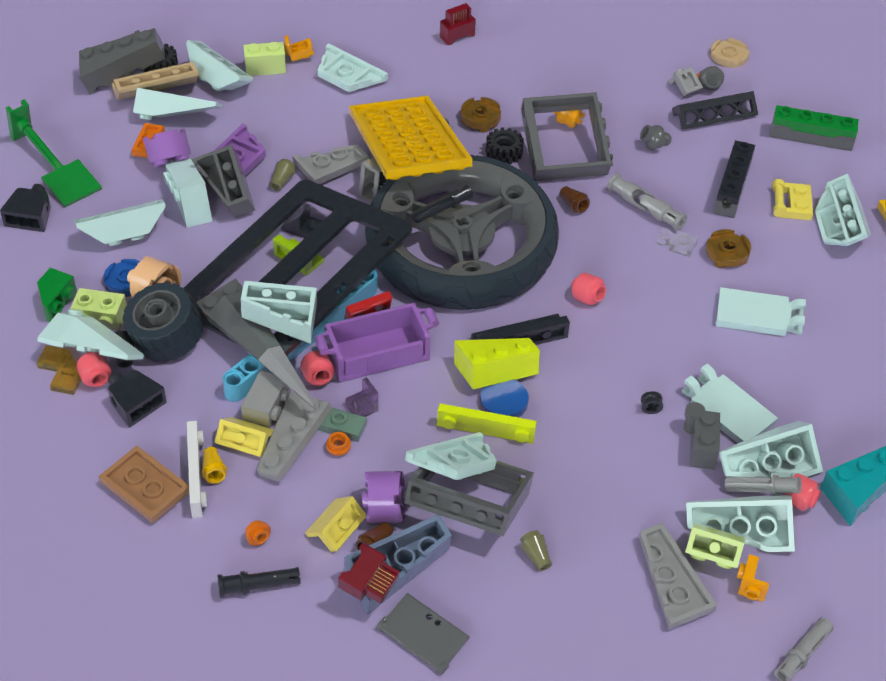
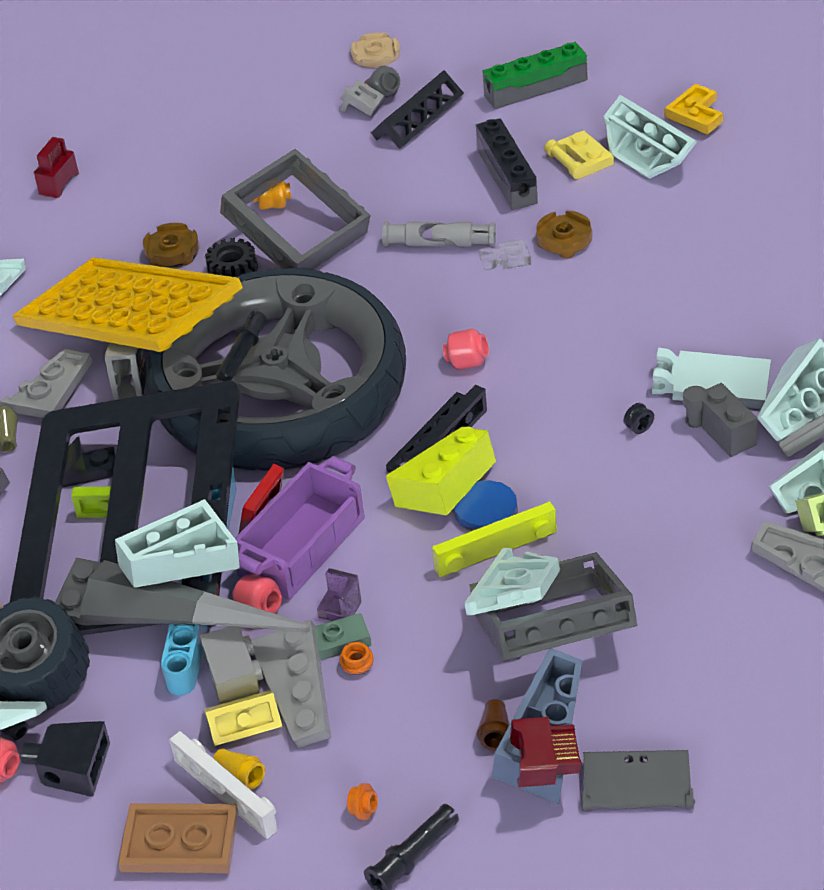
camera: 30 degrees left, 5 degrees down
light yellow panel [305,496,366,552] -> none
medium lavender brick [362,471,406,524] -> none
olive cone [520,530,552,572] -> none
reddish brown cone [559,186,590,213] -> none
dark grey animal [640,125,672,150] -> none
light aqua tile [716,287,806,336] -> none

